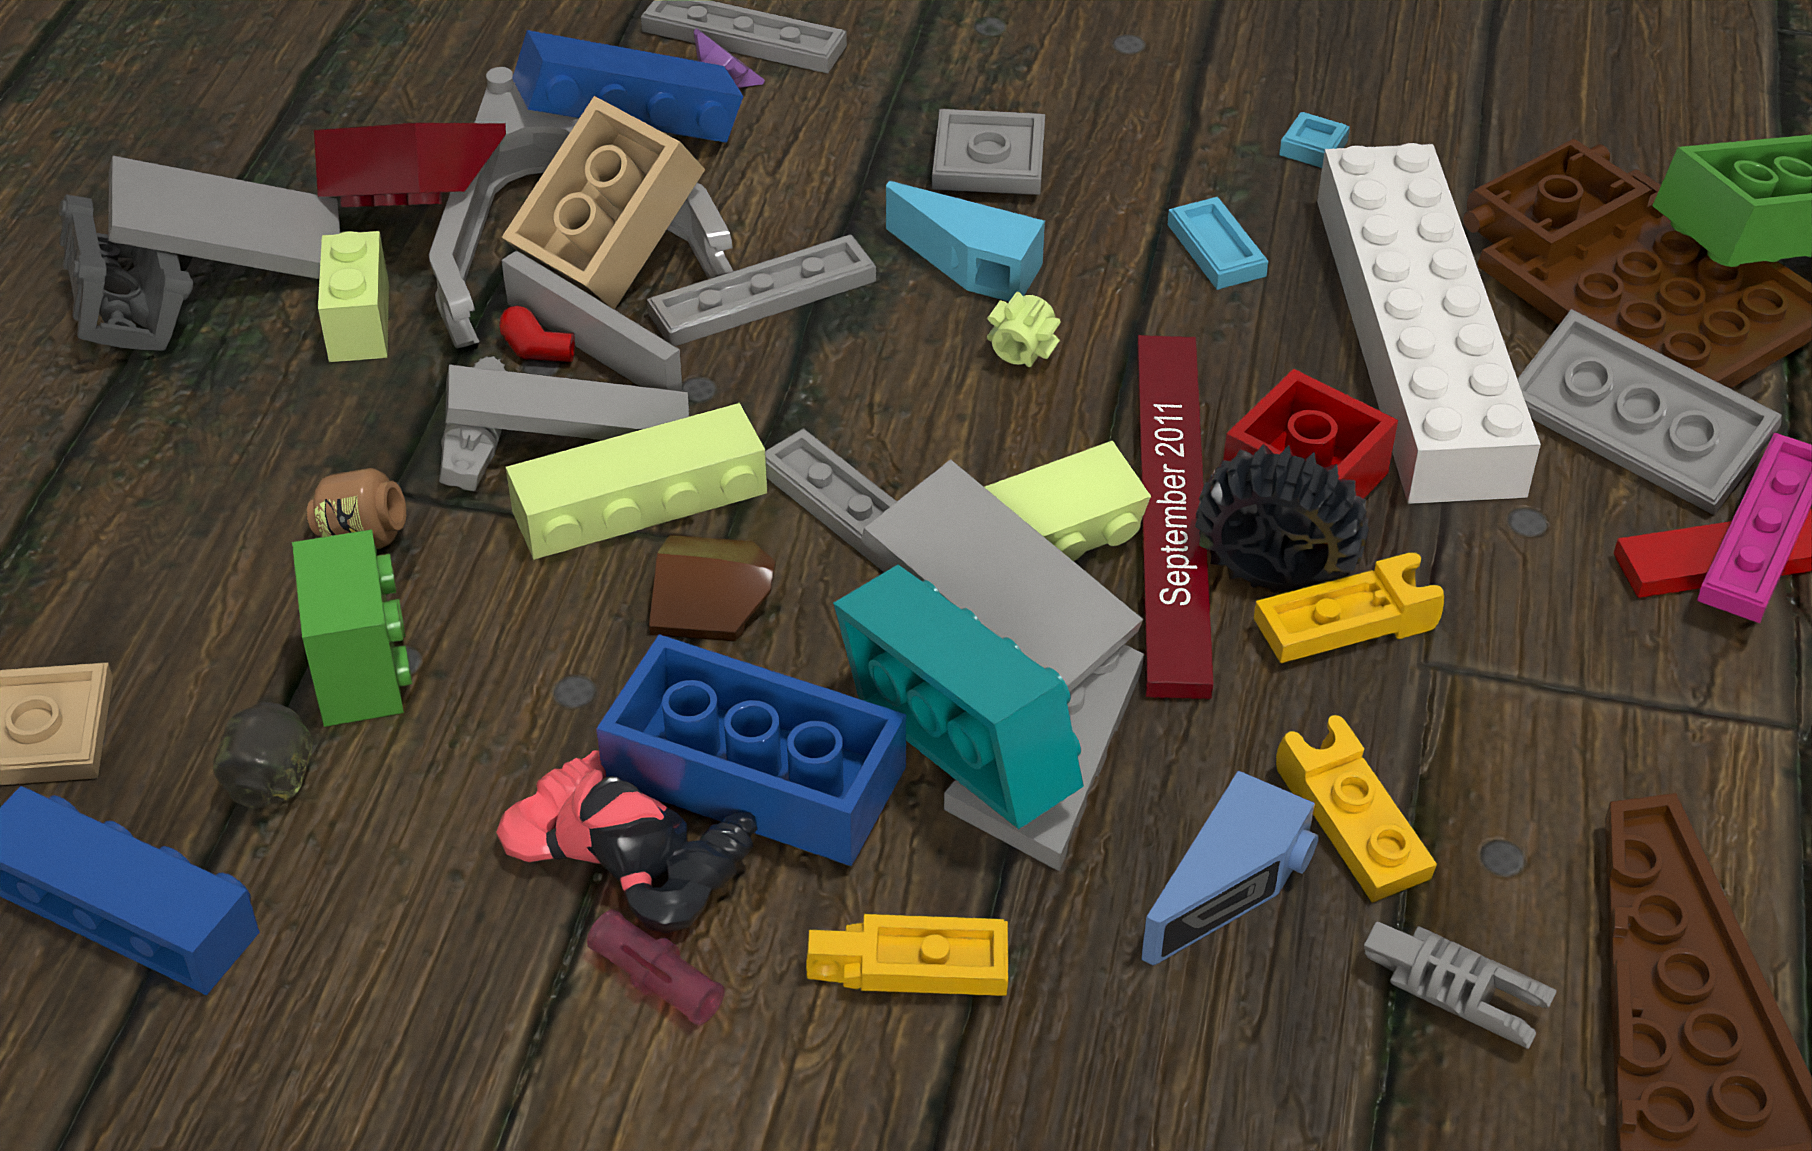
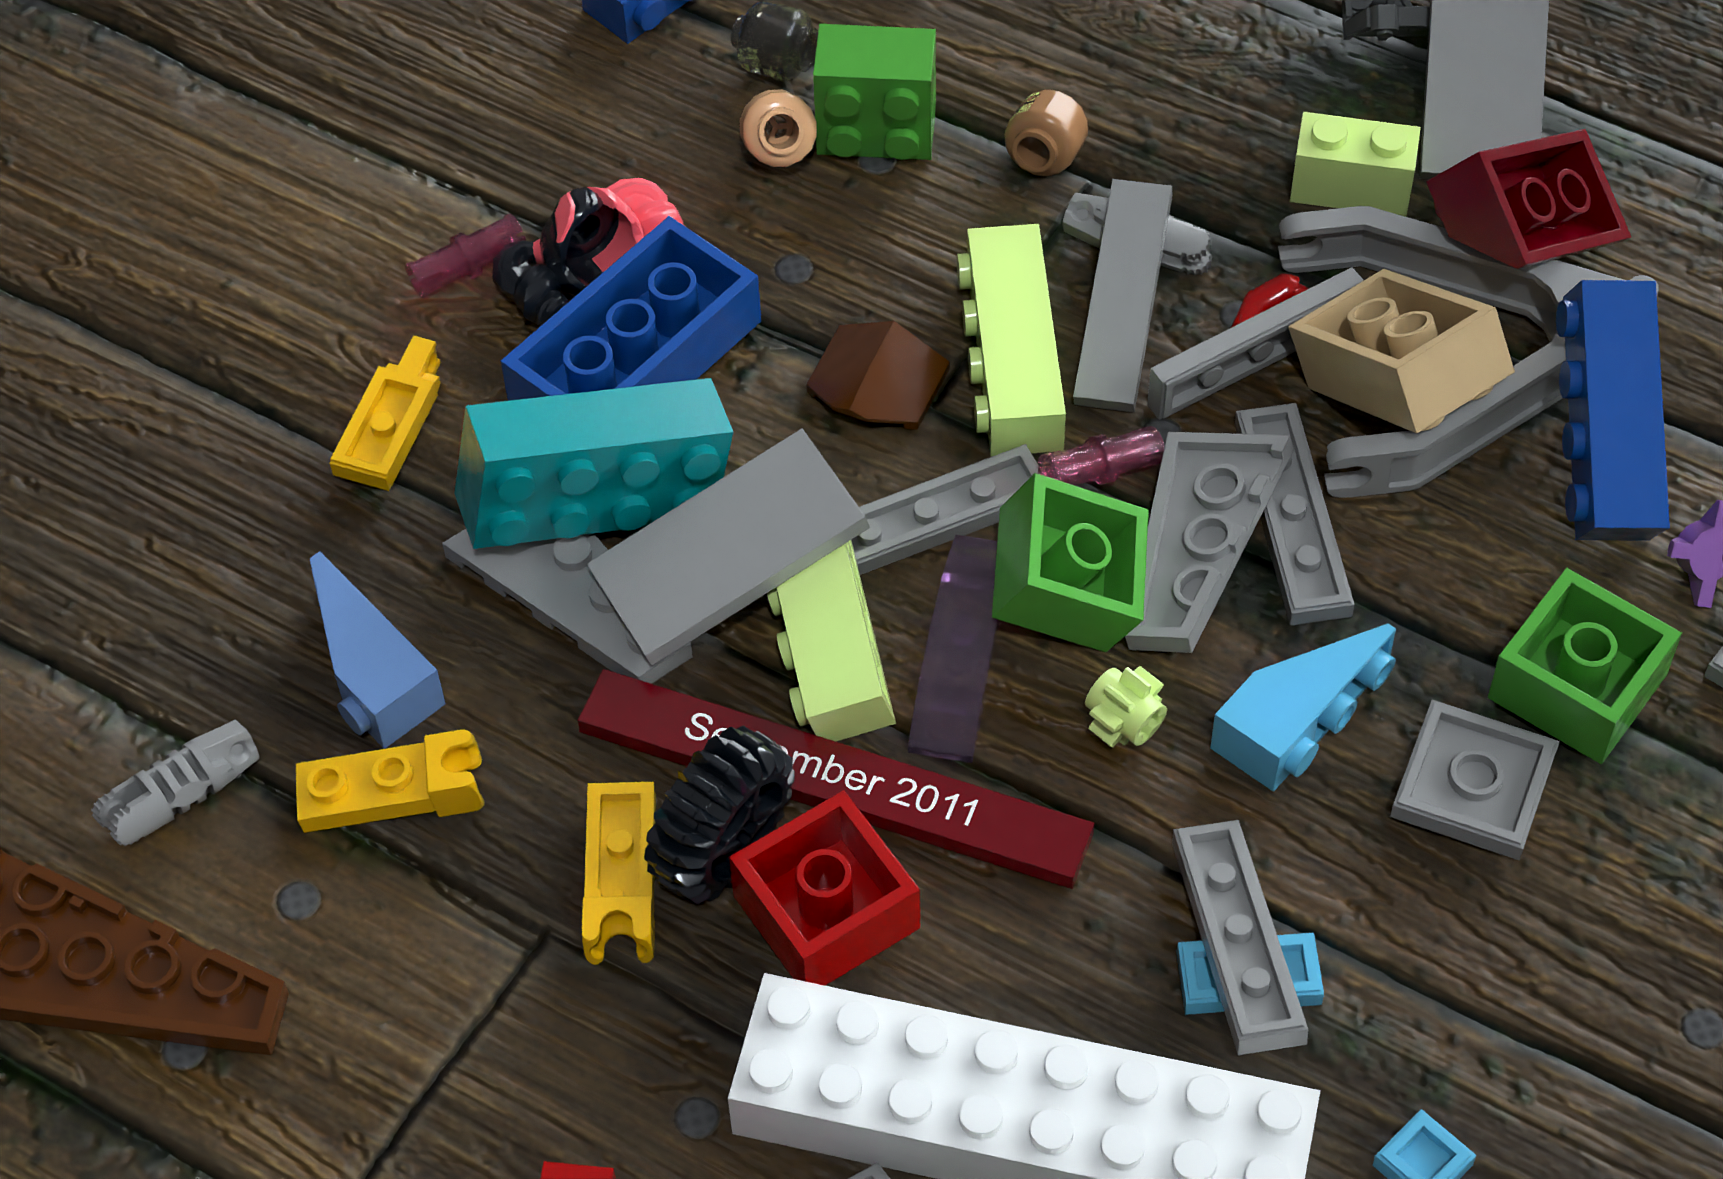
camera: 110 degrees right, 10 degrees up
none -> light nougat head [740,90,817,167]
none -> clear purple slope [908,535,1000,763]
none -> bright green brick [992,473,1149,652]
none -> clear pink pin [1038,426,1165,486]
none -> light grey wing [1125,432,1294,653]
none -> light grey tile [1172,820,1308,1055]
none -> bright green brick [1488,568,1682,765]

